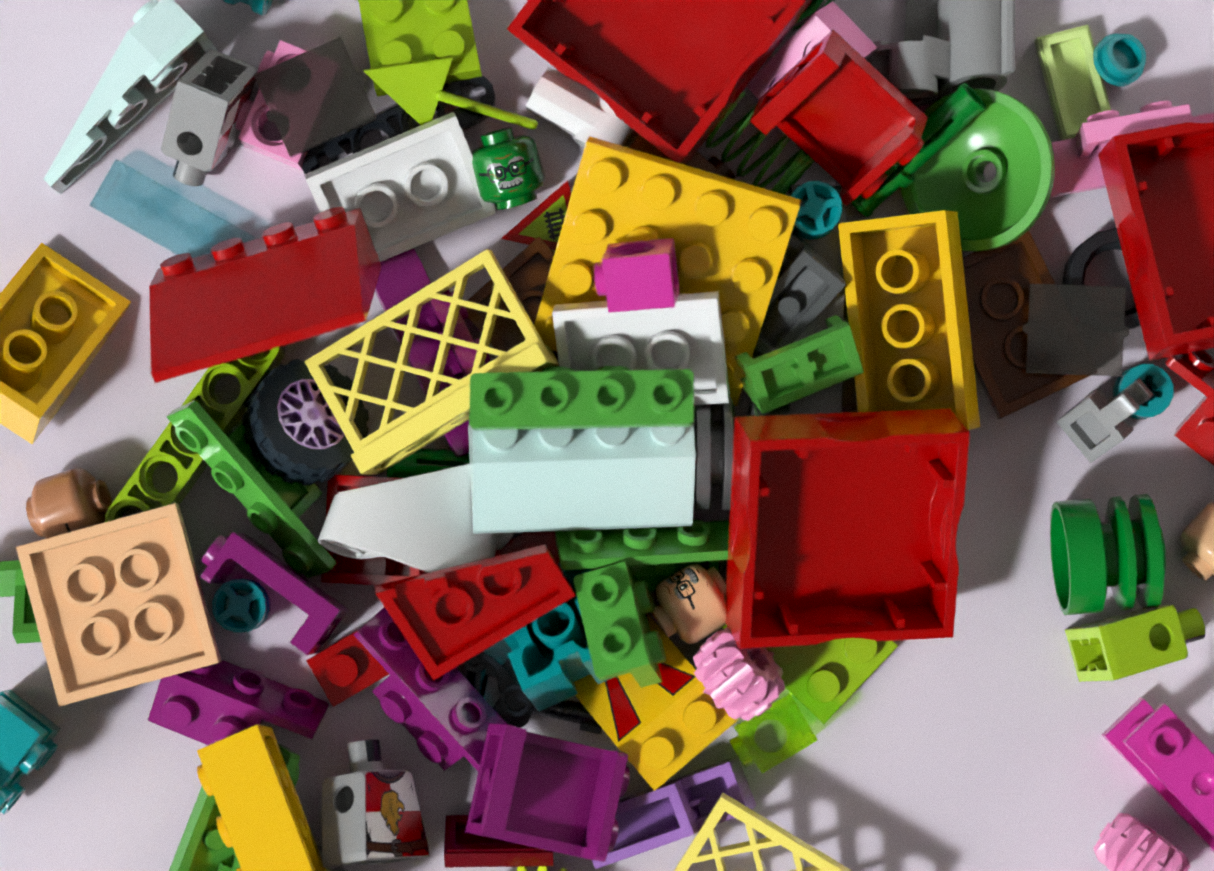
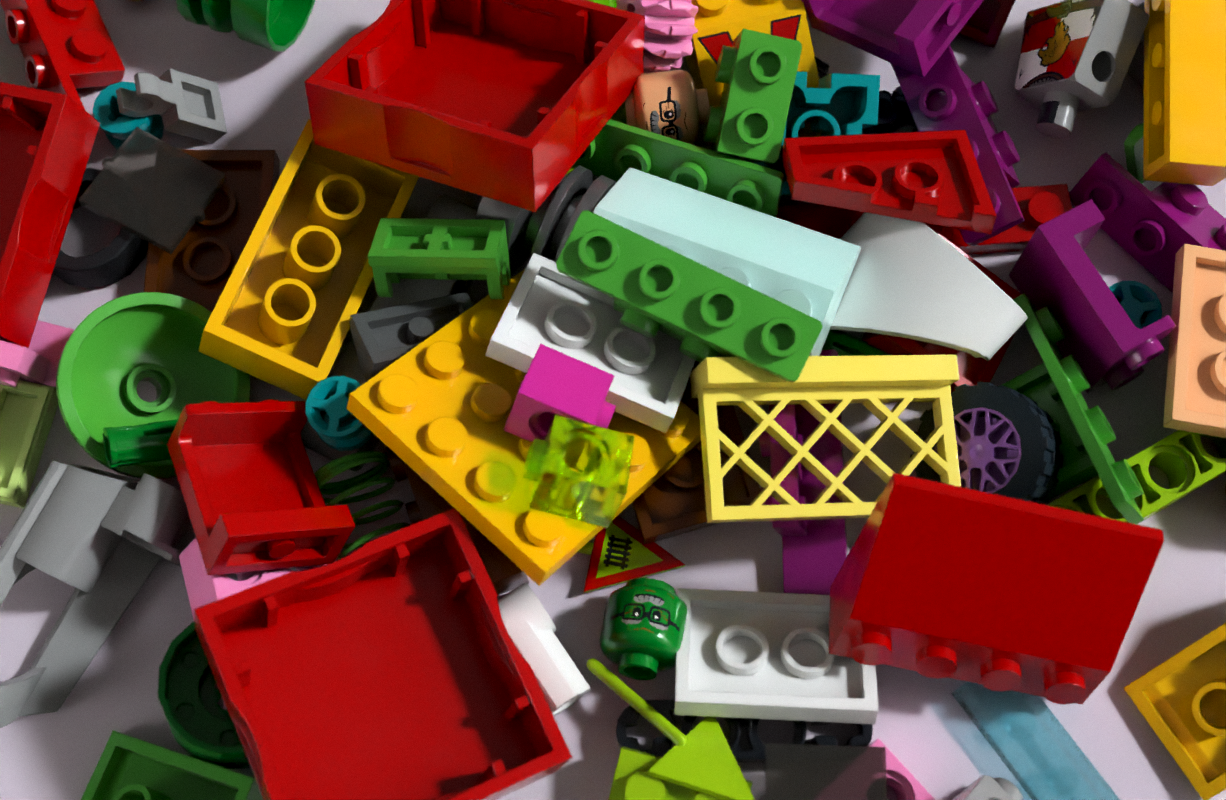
camera: 150 degrees left, 15 degrees down
none -> clear neon green brick [523,415,635,528]

